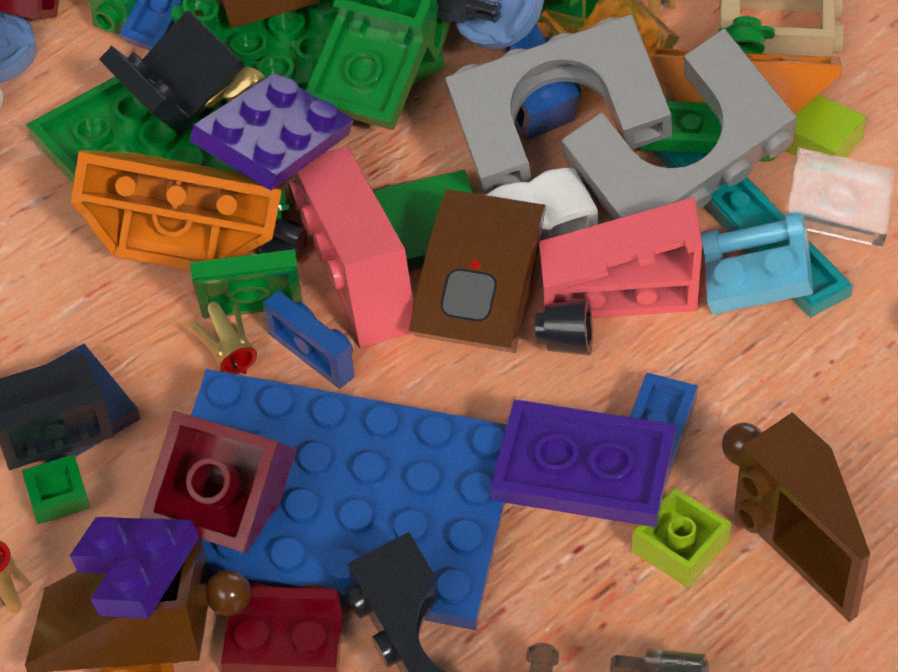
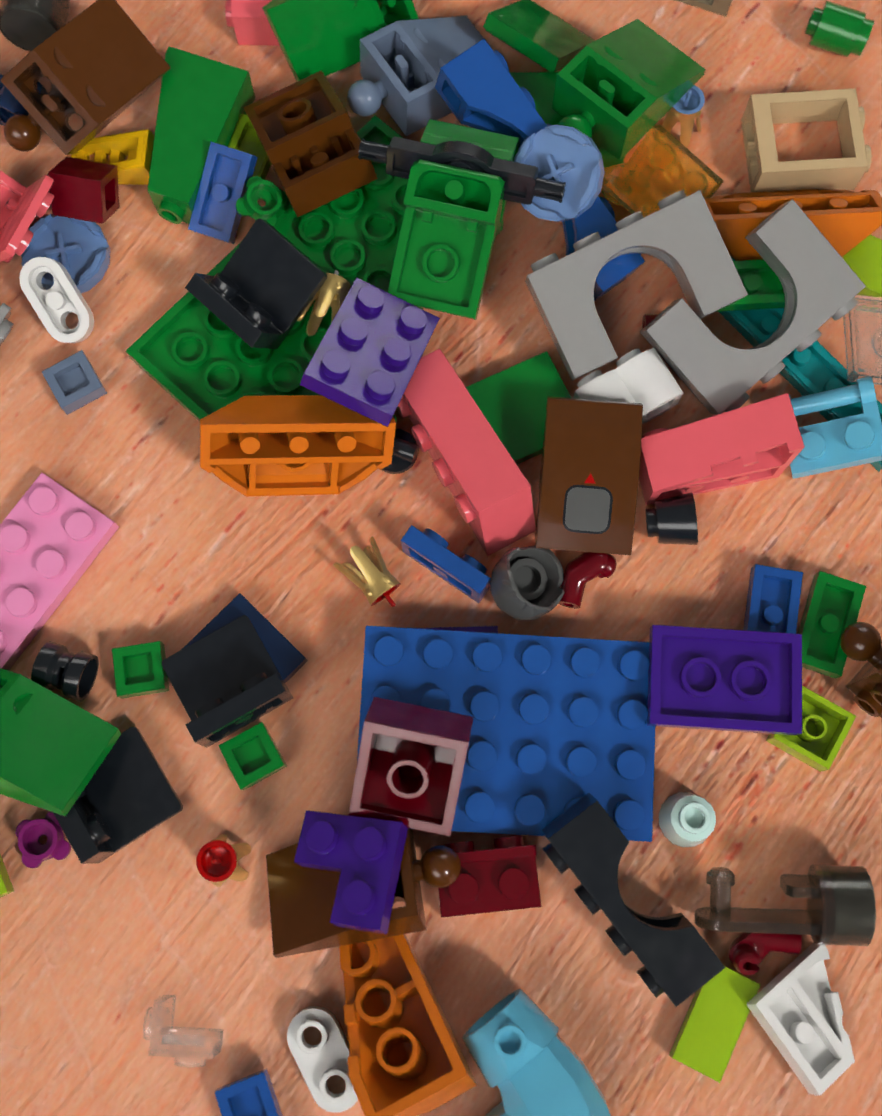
camera: 10 degrees left, 25 degrees up
green tile [190,249,303,319] -> none
green plate [718,16,775,53] -> none
none -> dark grey hair [490,545,565,620]
none -> dark red arm [559,552,617,609]
none -> light aqua hat [659,792,716,847]
none -> green plate [798,571,866,679]

